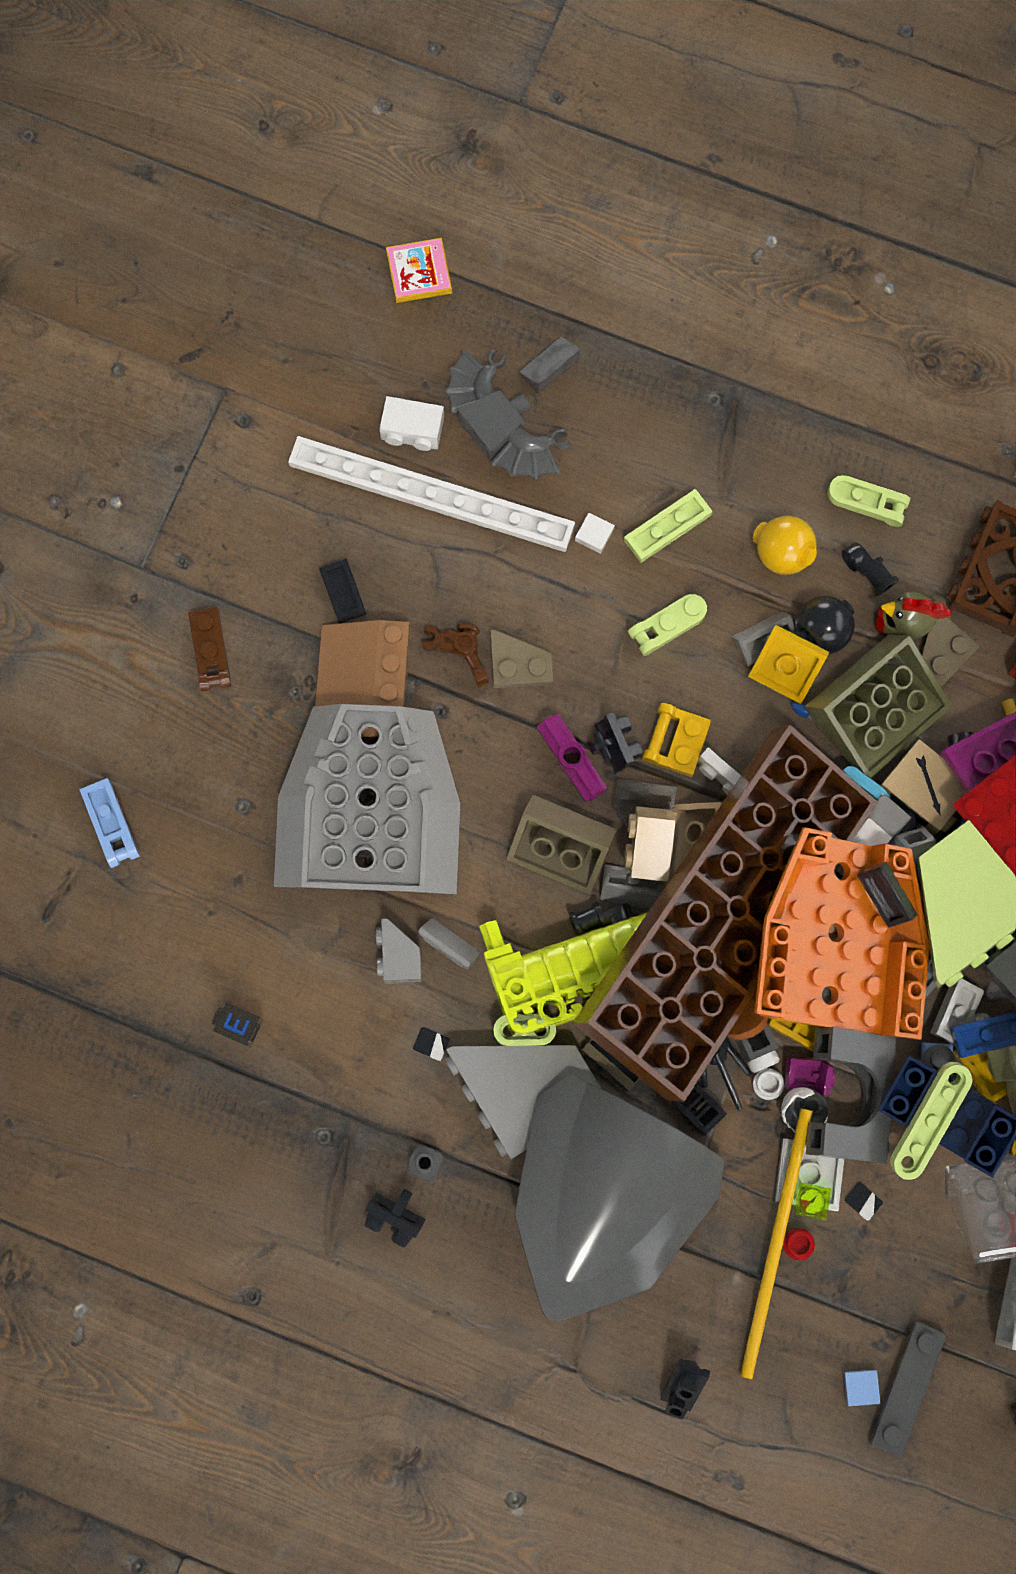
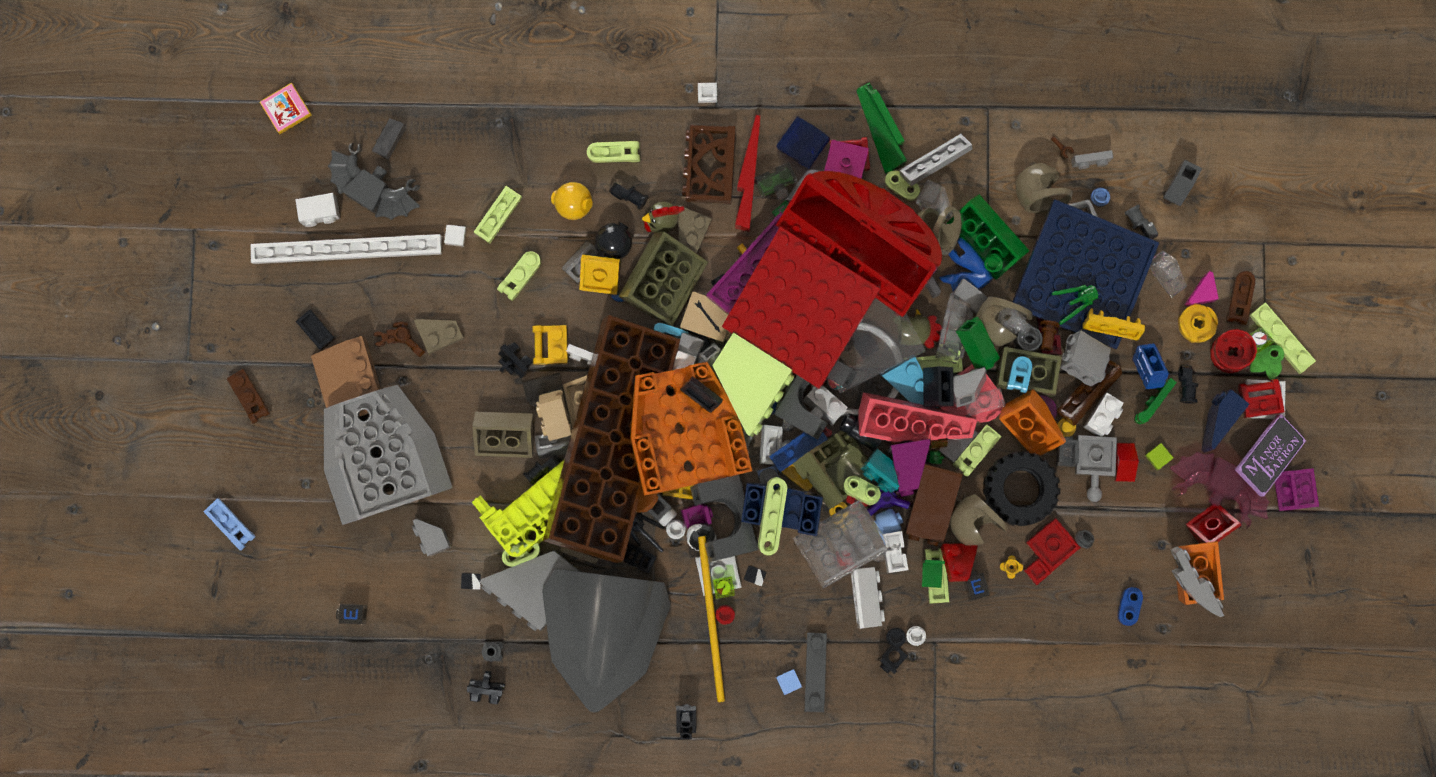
camera: 15 degrees left, 5 degrees up
light grey slope [418,918,480,971] -> none
magenta piece [536,713,607,803] -> none

